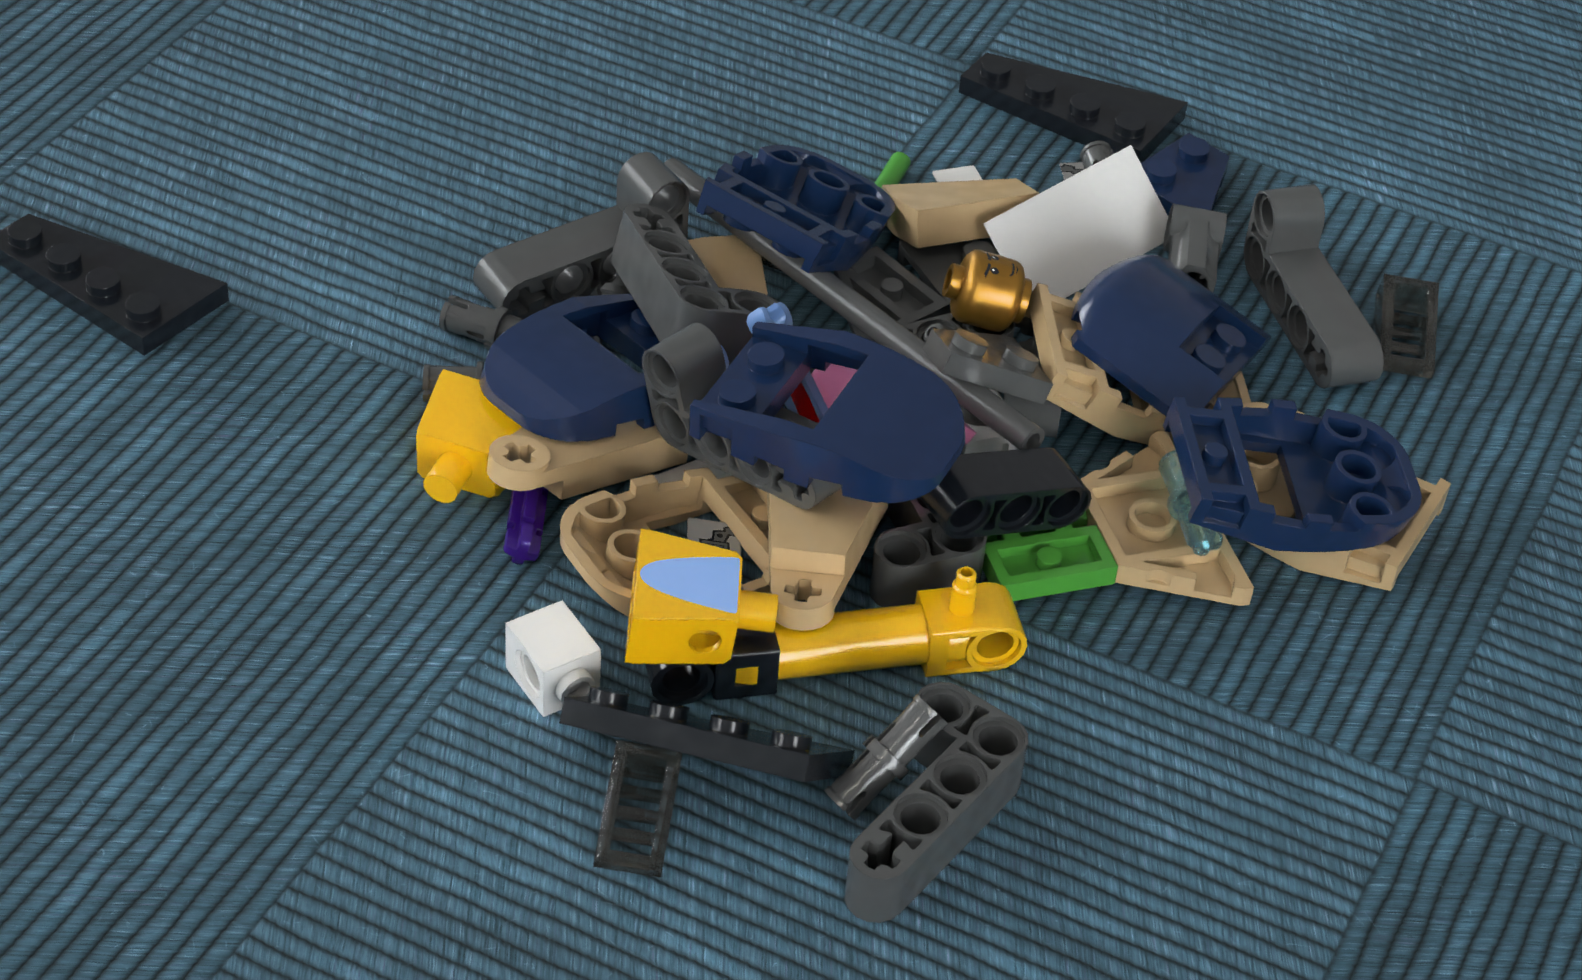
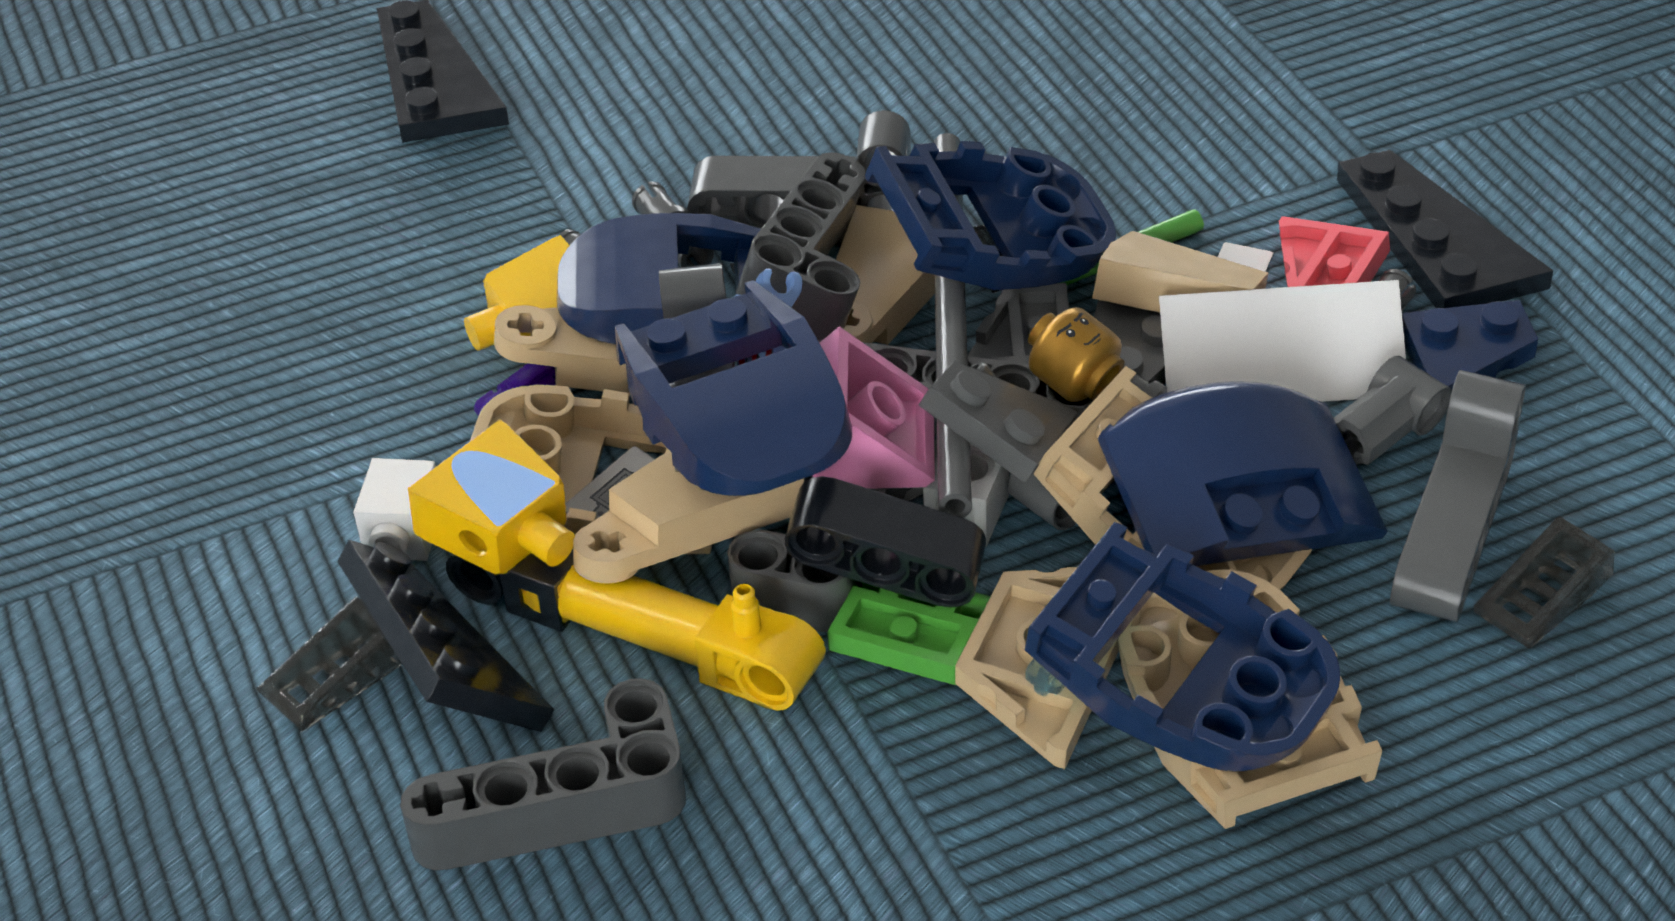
camera: 45 degrees right, 0 degrees up
dark grey pin [824,694,948,821] -> none
none -> coral wing [1279,216,1390,287]

